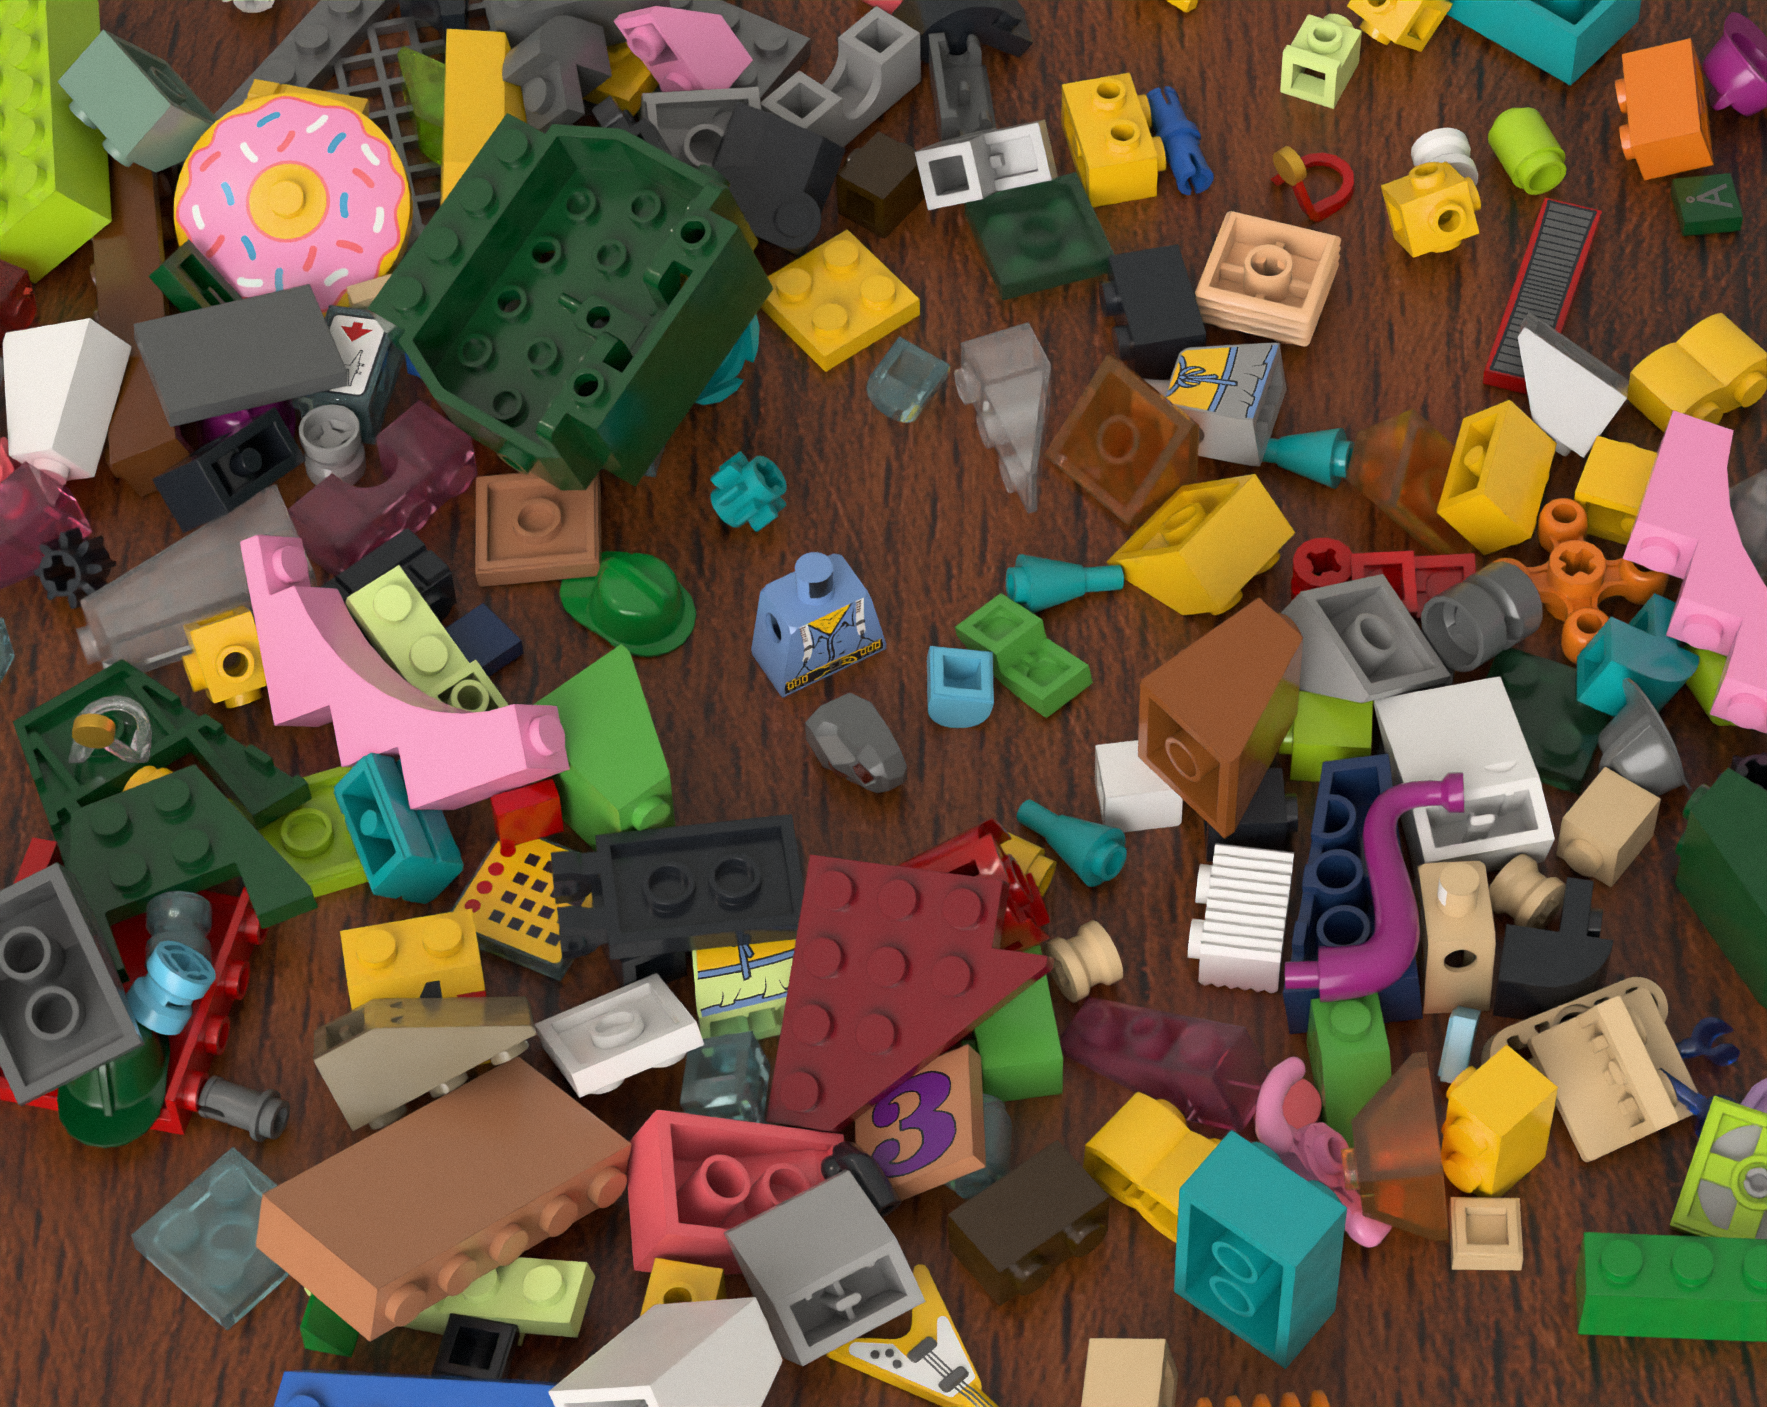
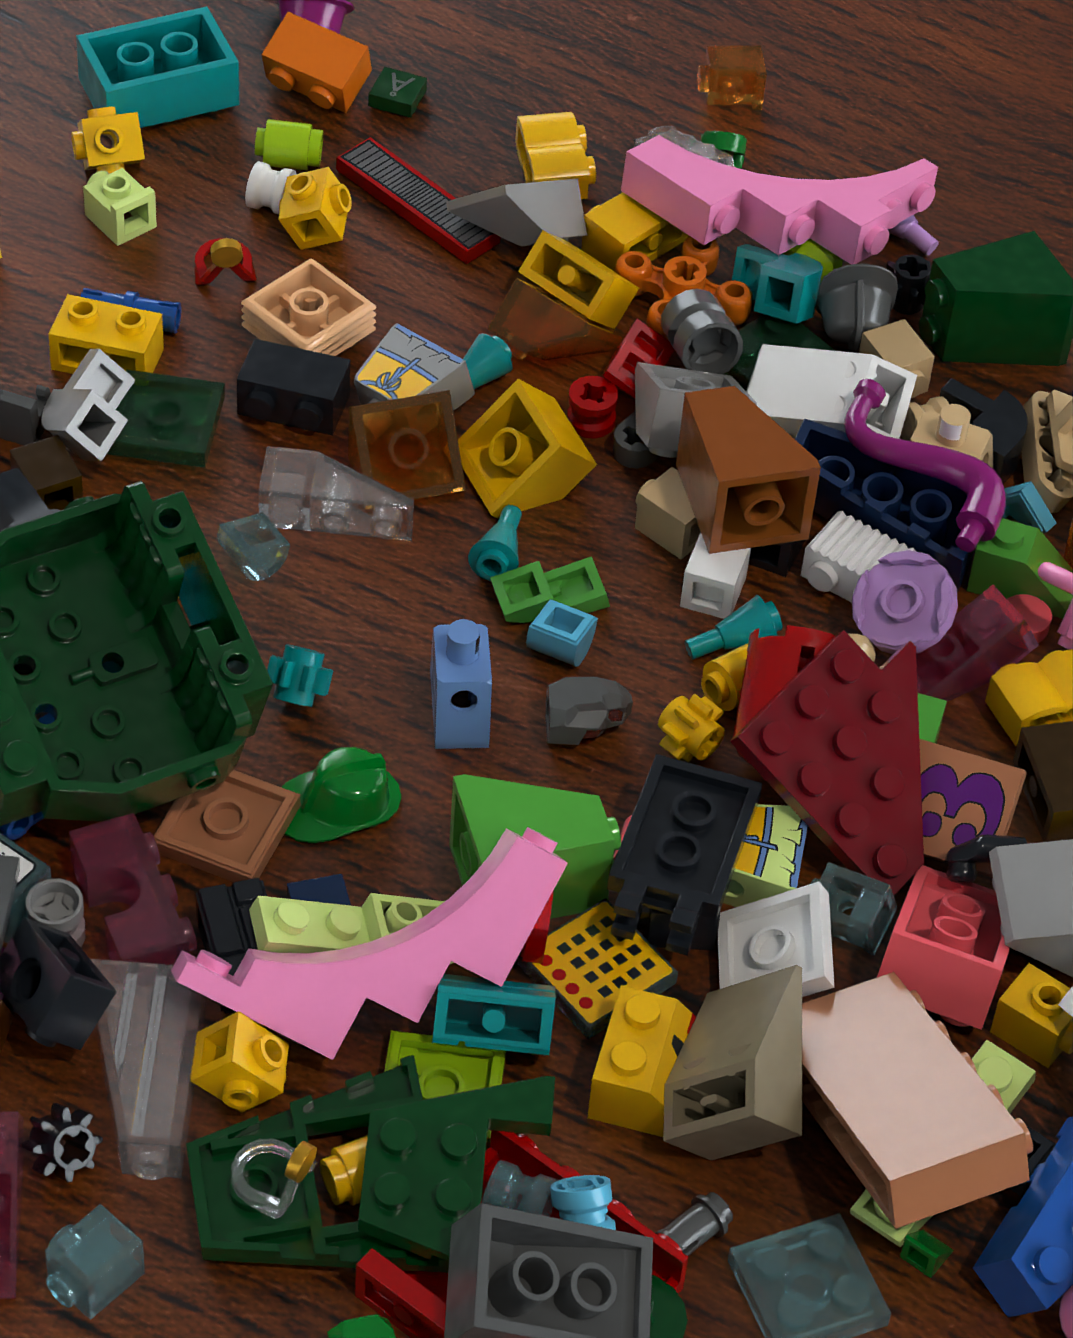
camera: 70 degrees left, 5 degrees down
none -> yellow gear [658,694,725,762]
none -> lavender tile [852,550,958,654]

